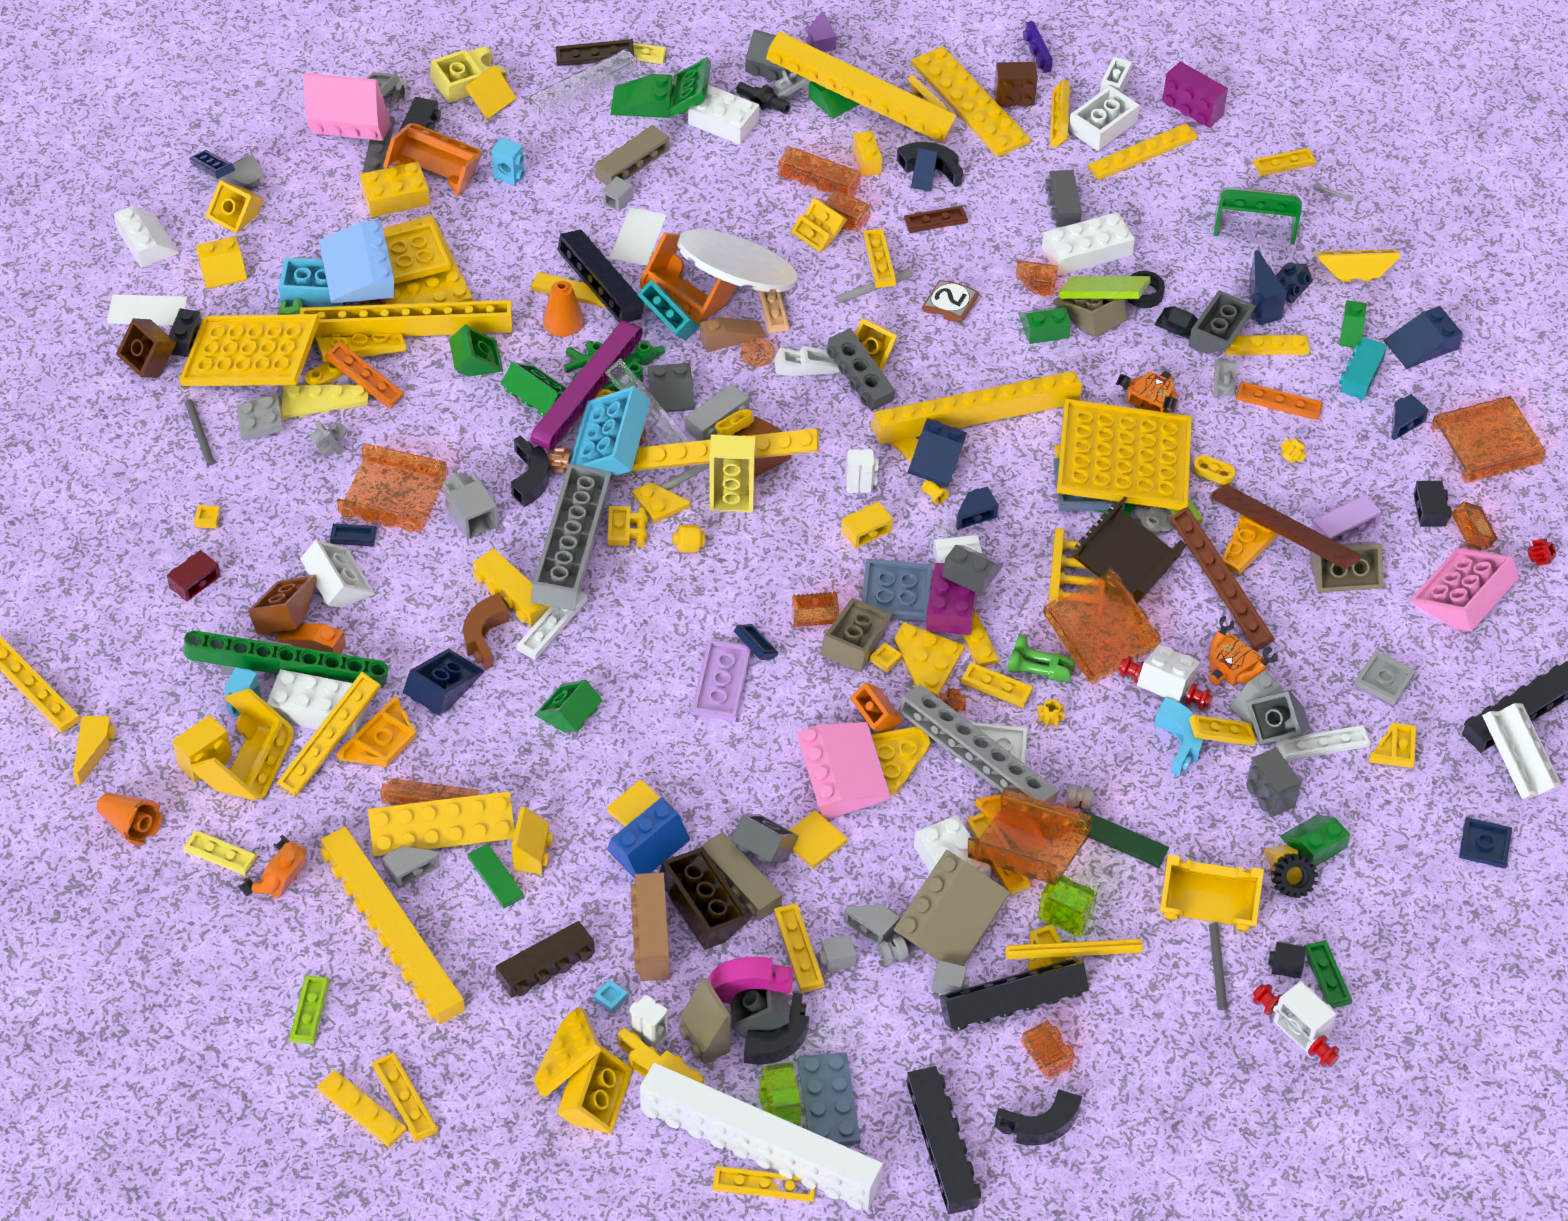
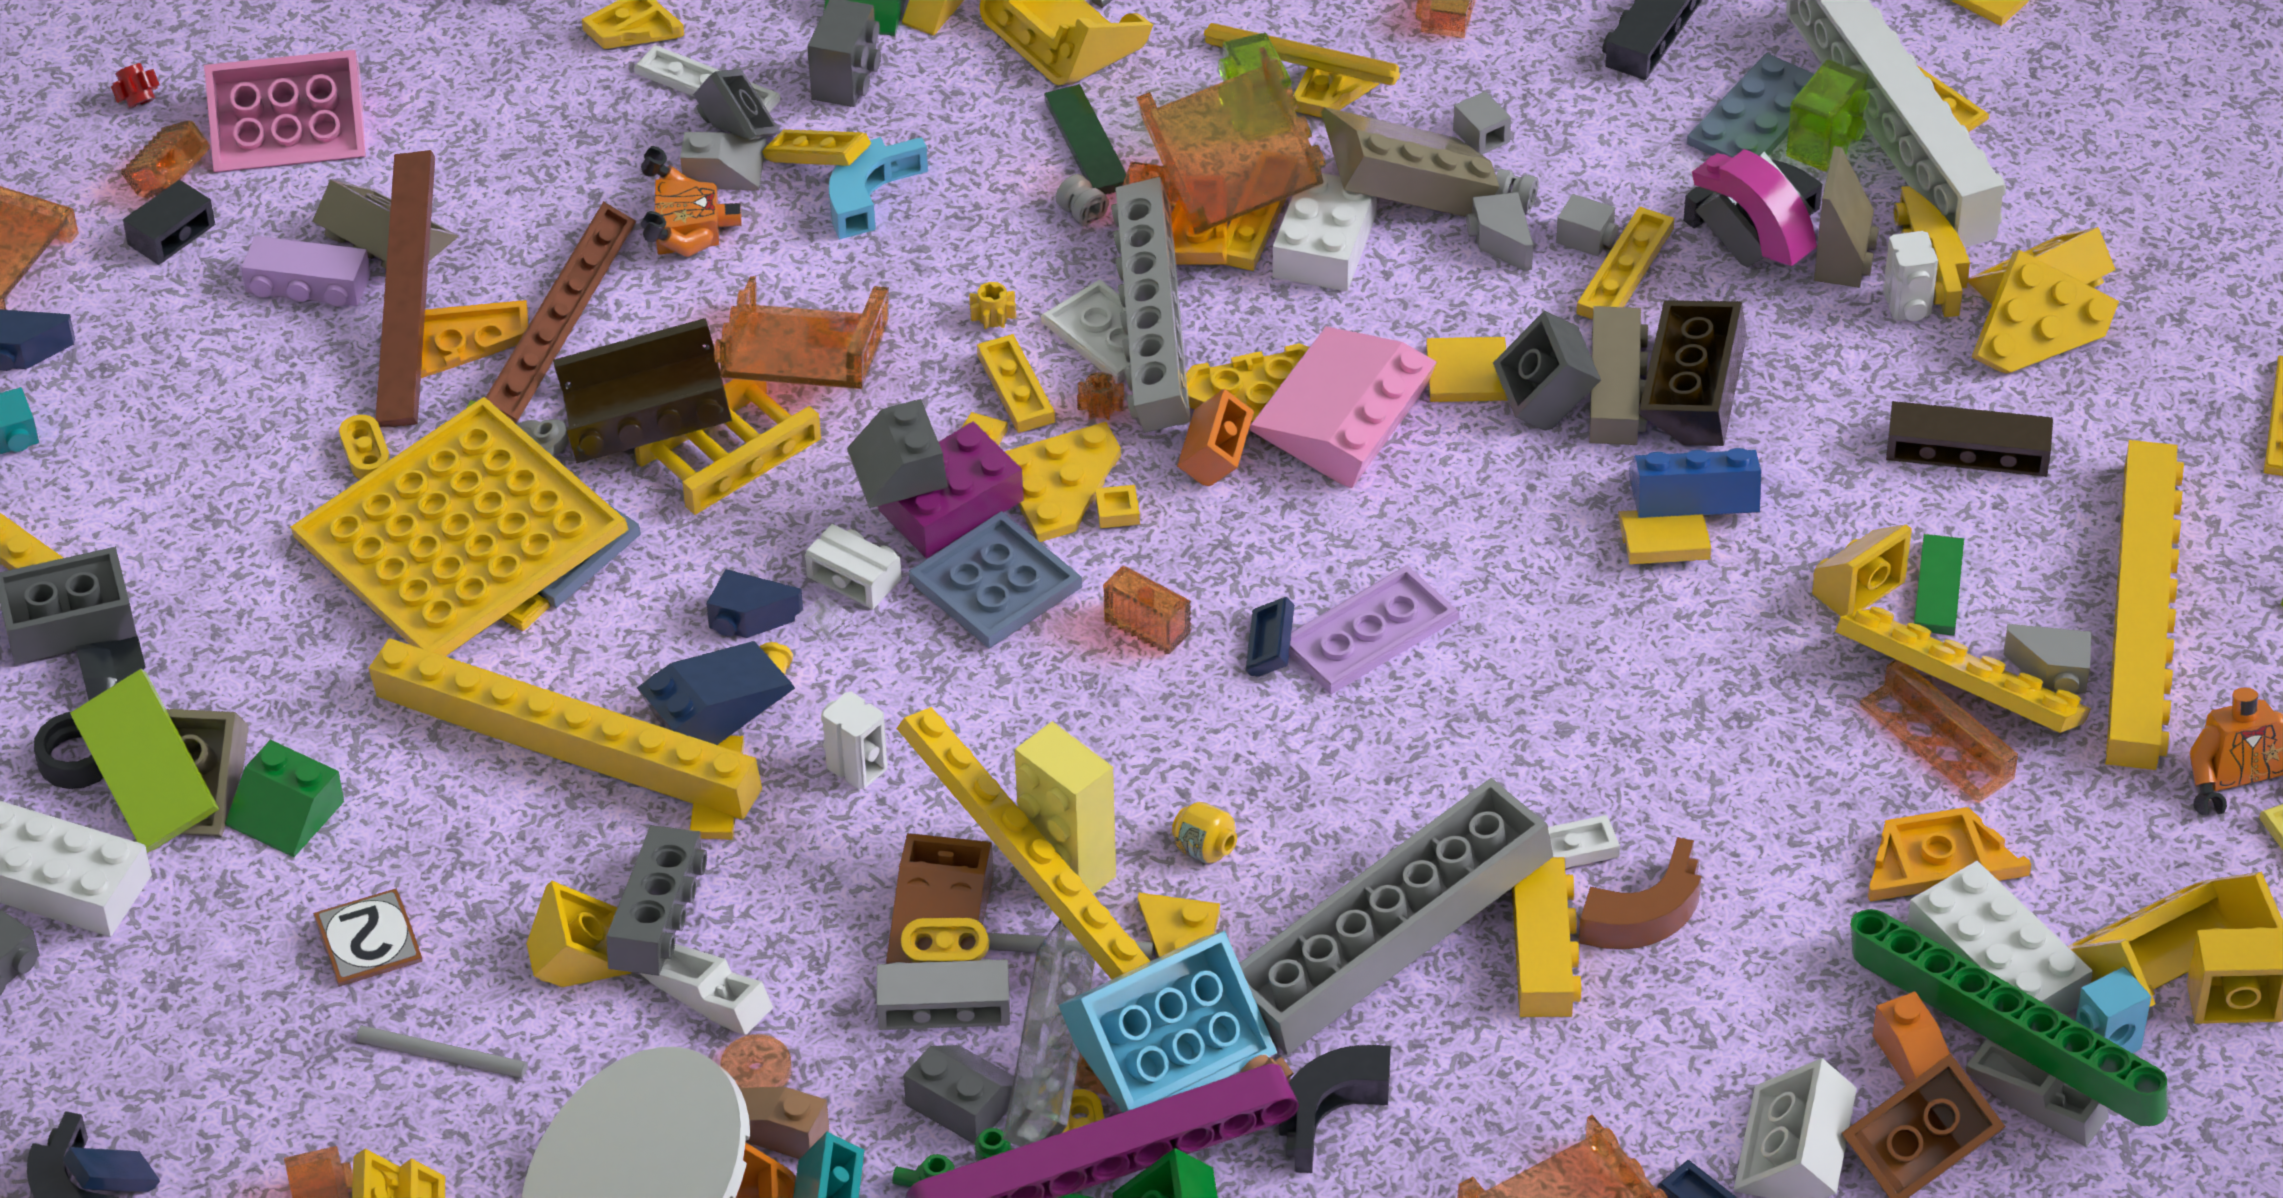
camera: 135 degrees left, 5 degrees down
yellow tile [277,672,381,797] -> none
dark blue slope [403,648,484,715] -> none
light grey piece [443,472,499,540] -> none
green slope [534,680,602,733] -> none
medium azure plate [593,979,628,1013] -> none
yellow plate [607,506,648,547] -> none
medium nougat brick [630,873,670,981] -> none
dark tan slope [820,598,893,672] -> none
yellow brick [841,501,893,549] -> none
yellow plate [863,228,896,288] -> none
copper tile [904,205,968,233] -> none
black brick [939,958,1089,1030] -> none
bright green piece [1007,634,1075,682] -> none
clear orange slope [1015,260,1058,296] -> none
orange torso [1116,371,1178,412] -> none
white brick [1118,645,1213,711] -> none
light grey hips [1212,358,1237,398] -> none
orange tile [1235,381,1323,420] -> none
yellow gear [1281,437,1307,464] -> none
light grey plate [1354,650,1416,706] -> none

